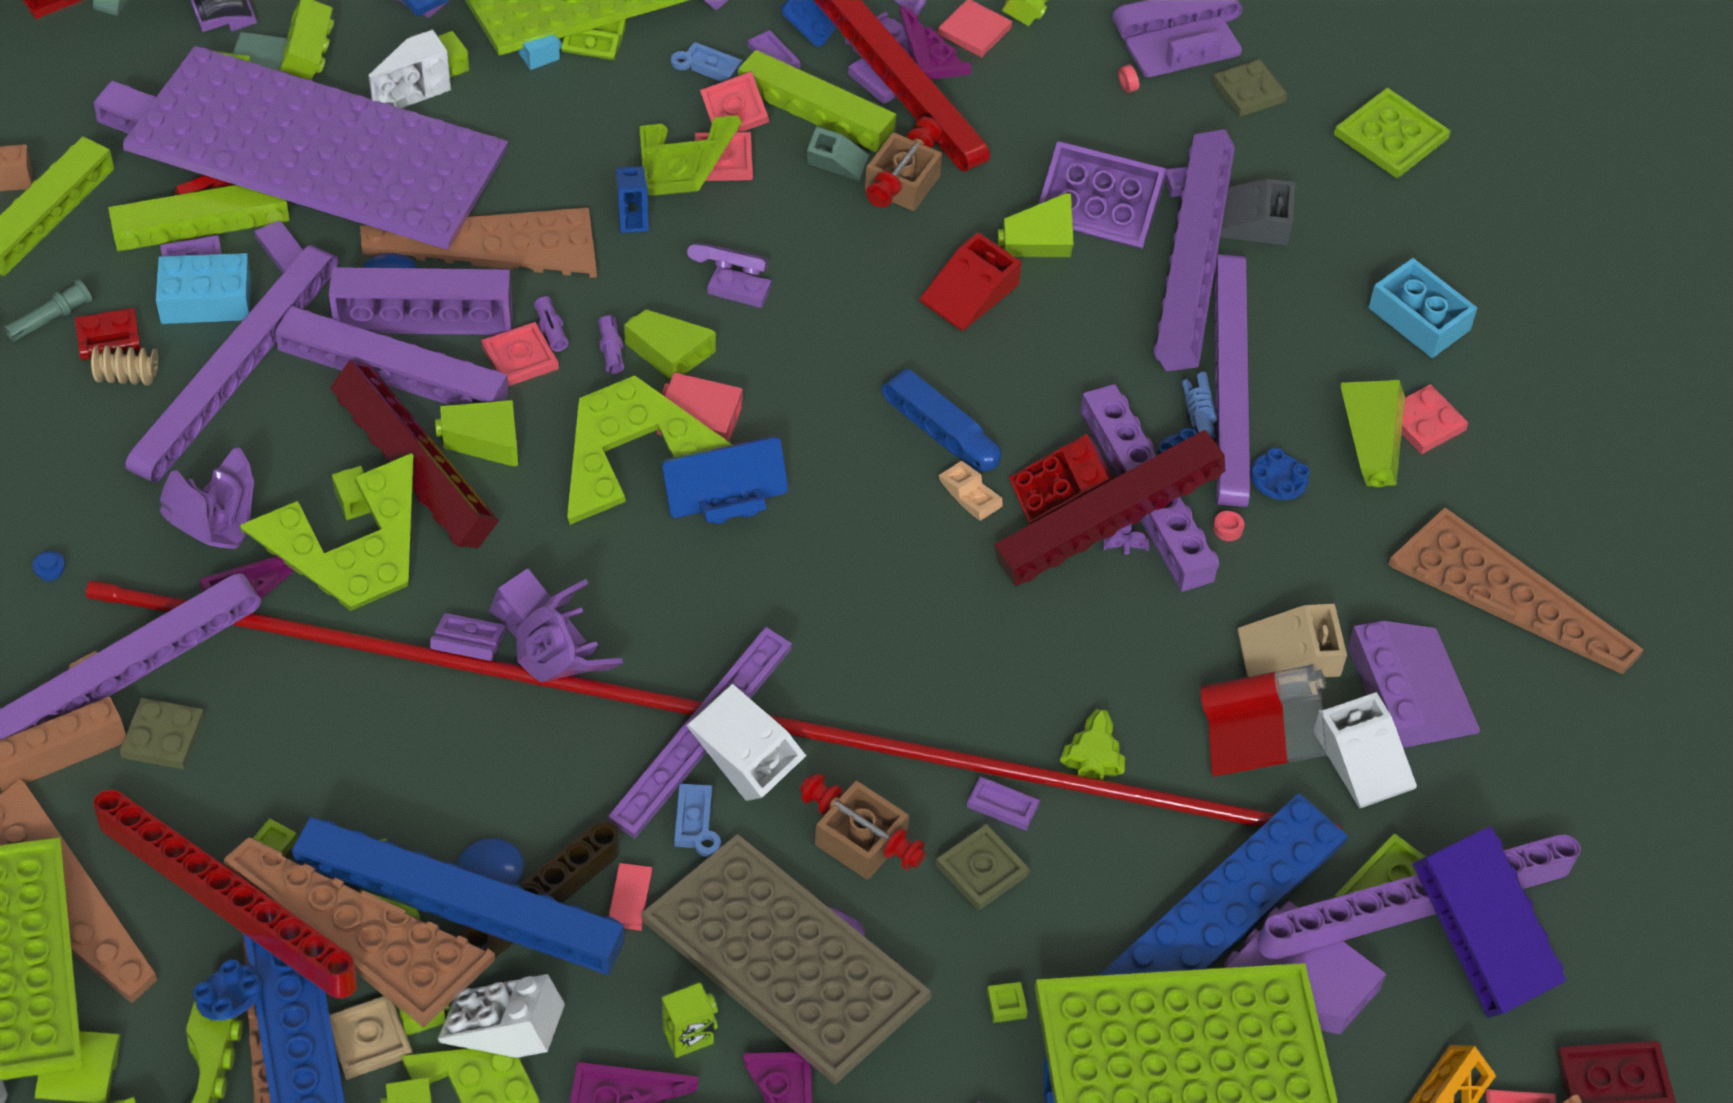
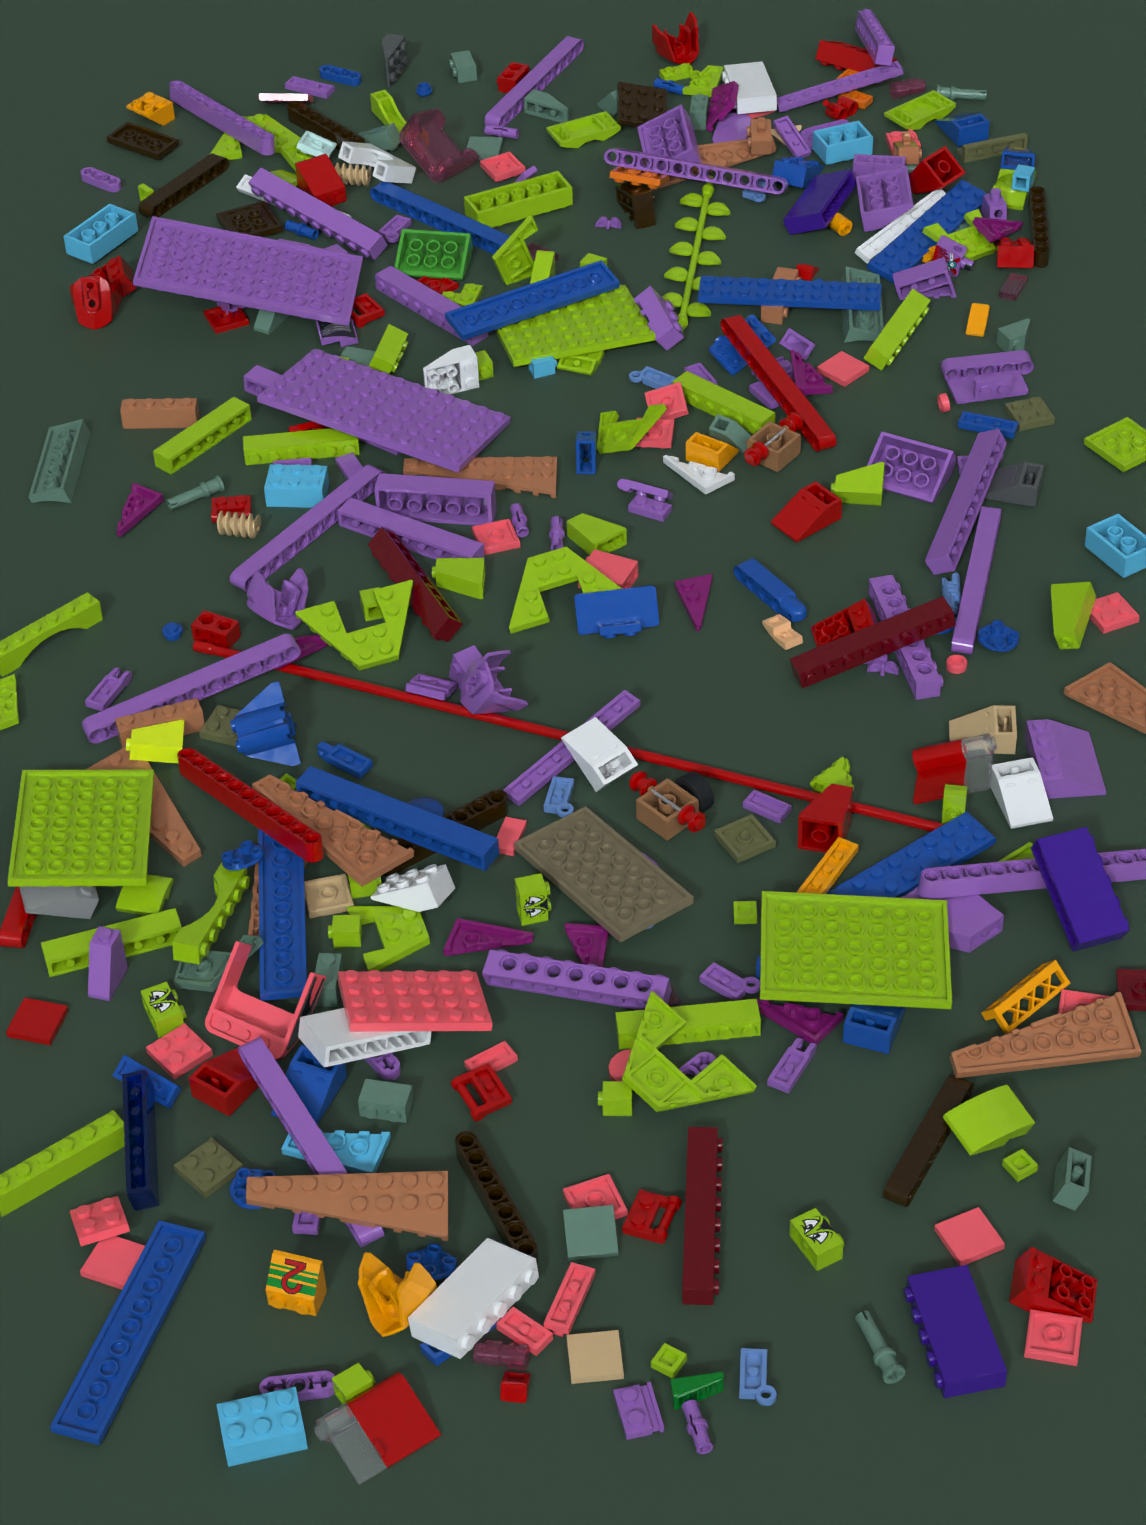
camera: 15 degrees right, 10 degrees down
none -> neon yellow slope [126,720,184,764]
none -> red brick [191,610,241,648]
none -> blue brick [230,681,301,766]
none -> blue hinge [317,741,373,779]
none -> white wing [663,455,735,495]
none -> magenta wing [674,574,712,632]
none -> black tyre [675,771,714,813]
none -> light orange slope [686,432,739,472]
none -> light orange fence [796,837,859,894]
none -> red slope [798,784,853,853]
none -> lime brick [942,784,968,824]
none -> blue plate [958,411,1019,439]

